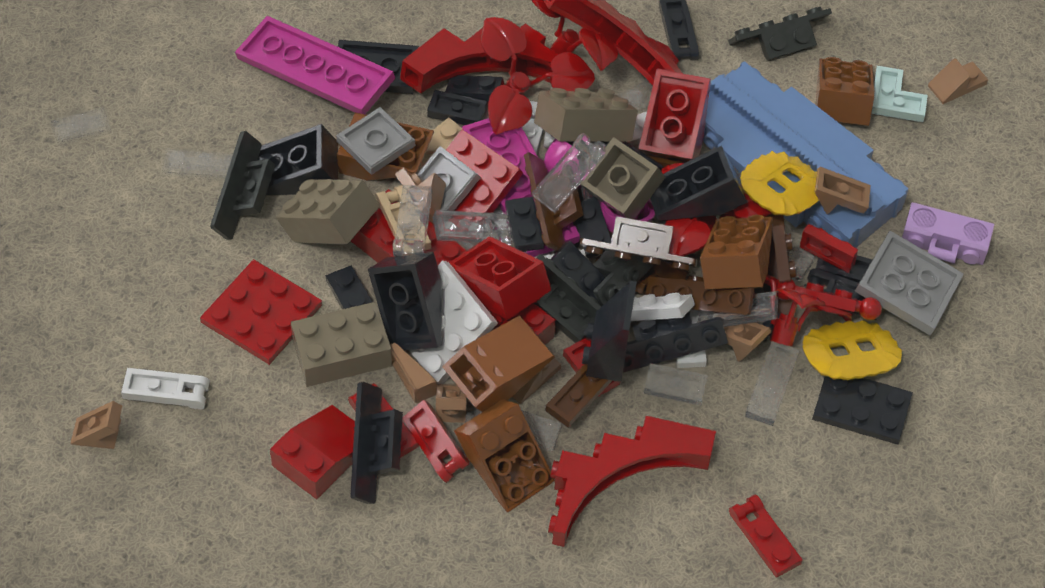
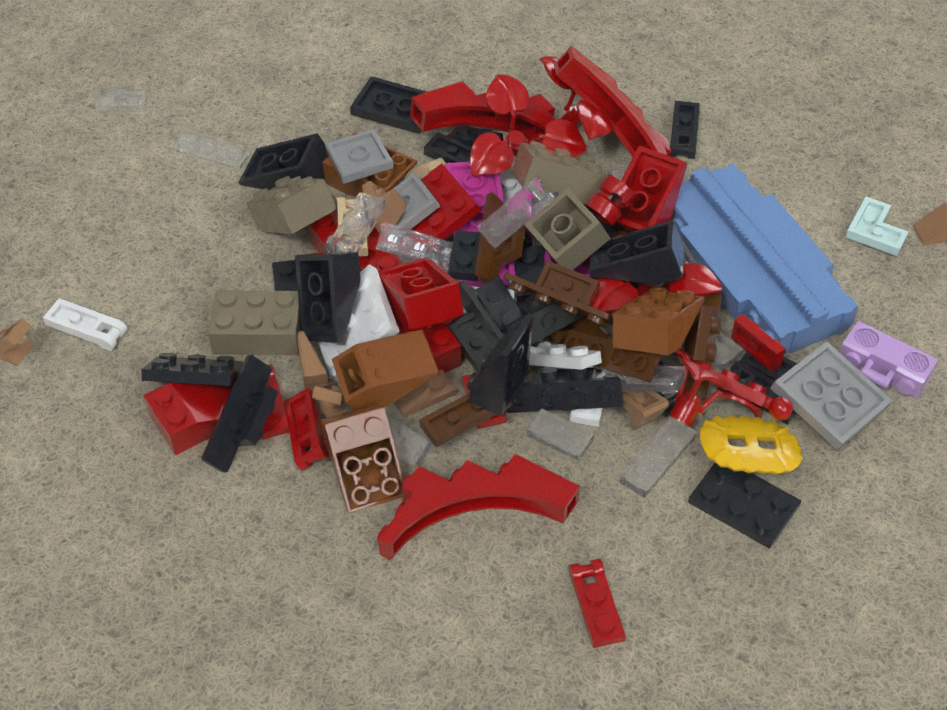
camera: 20 degrees right, 5 degrees down
red plate [200,259,322,365] -> none
pearl dark grey bracket [210,131,275,240] -> none
dark pink plate [235,16,395,115] -> none
pearl dark grey bracket [728,6,832,60] -> none
yellow piece [740,151,819,216] -> none
dark orange slope [815,57,874,126] -> none
medium nougat slope [815,167,871,215] -> none
none -> black plate [141,353,243,386]
none -> red wheel [584,174,636,227]

